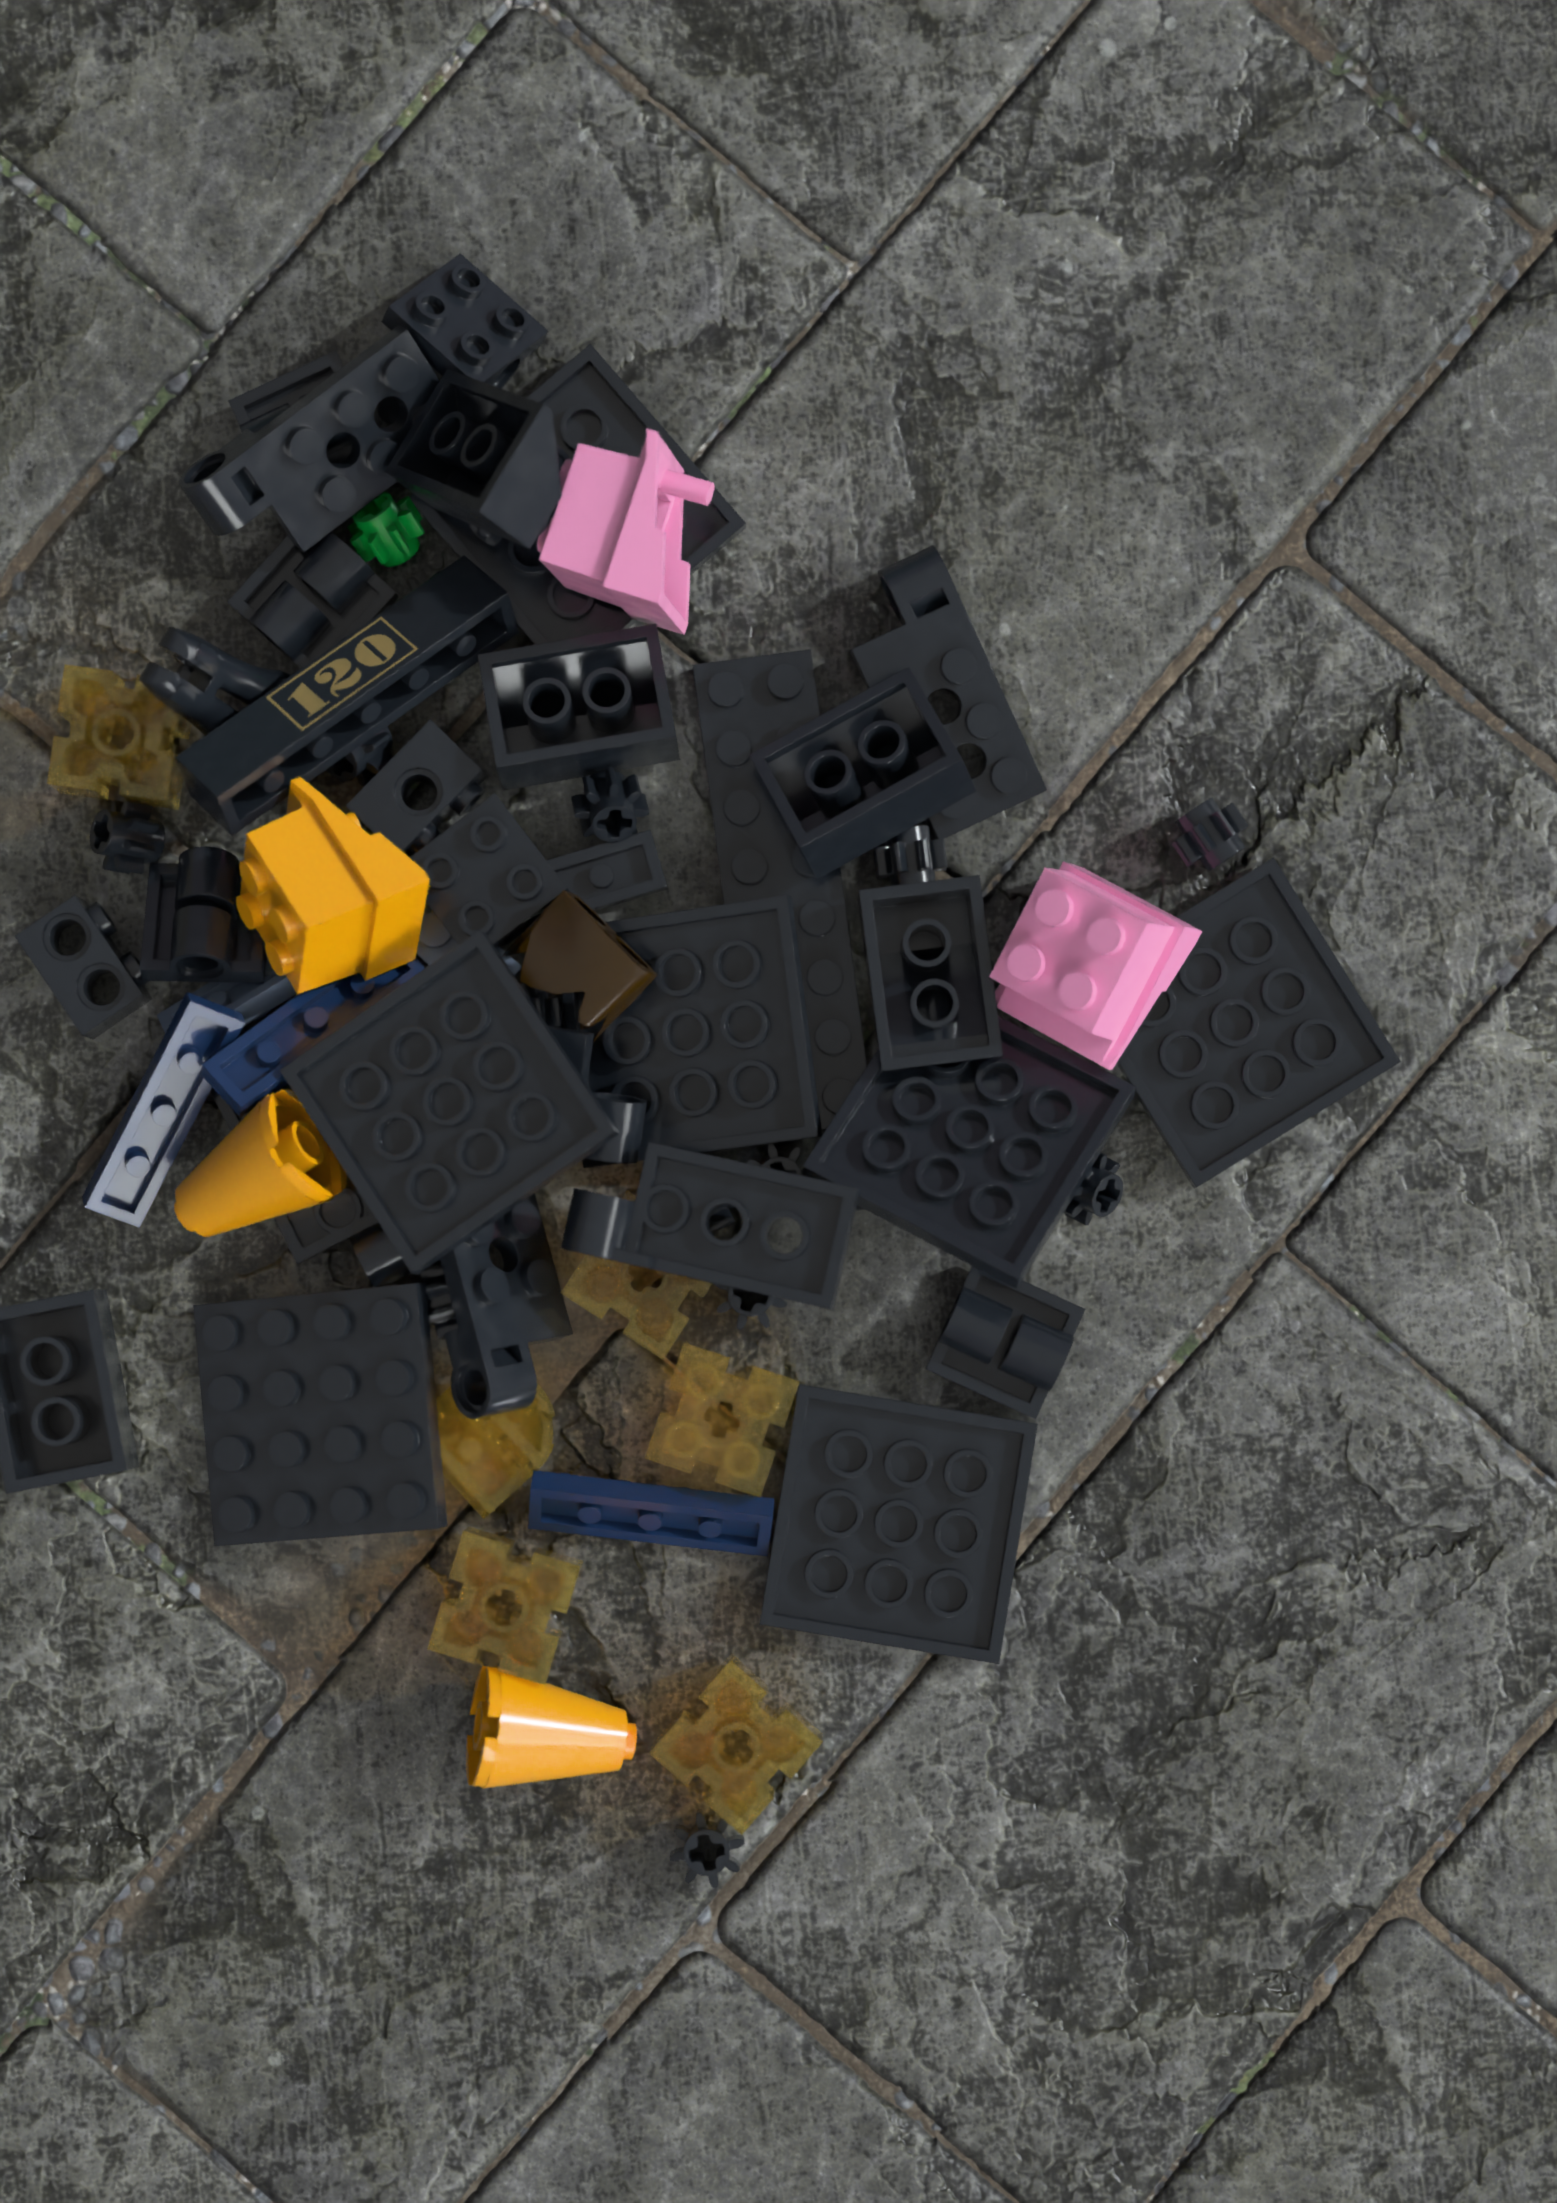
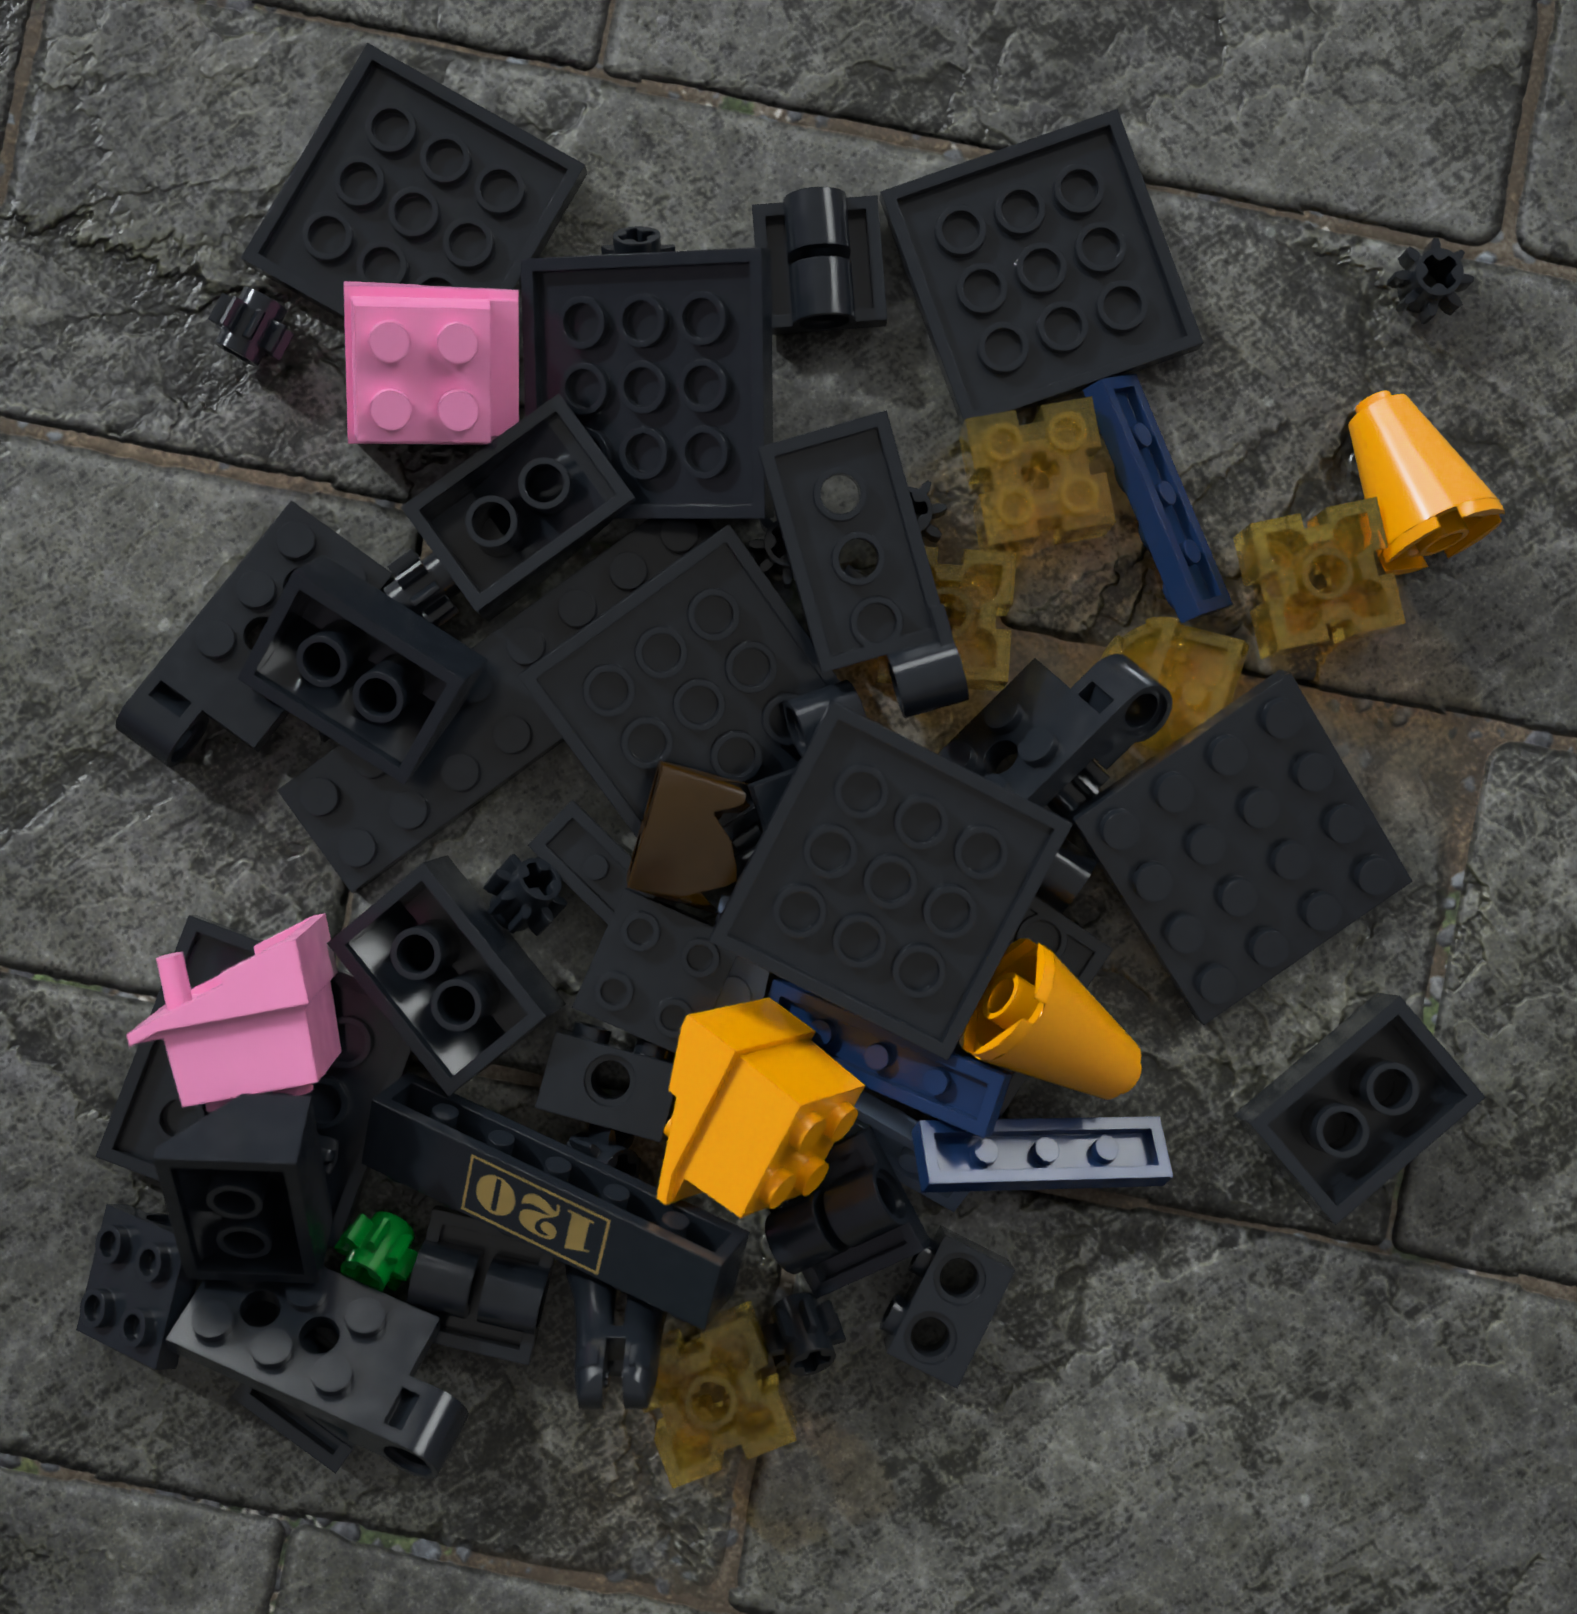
camera: 115 degrees left, 0 degrees up
clear yellow brick [649,1653,823,1835] -> none

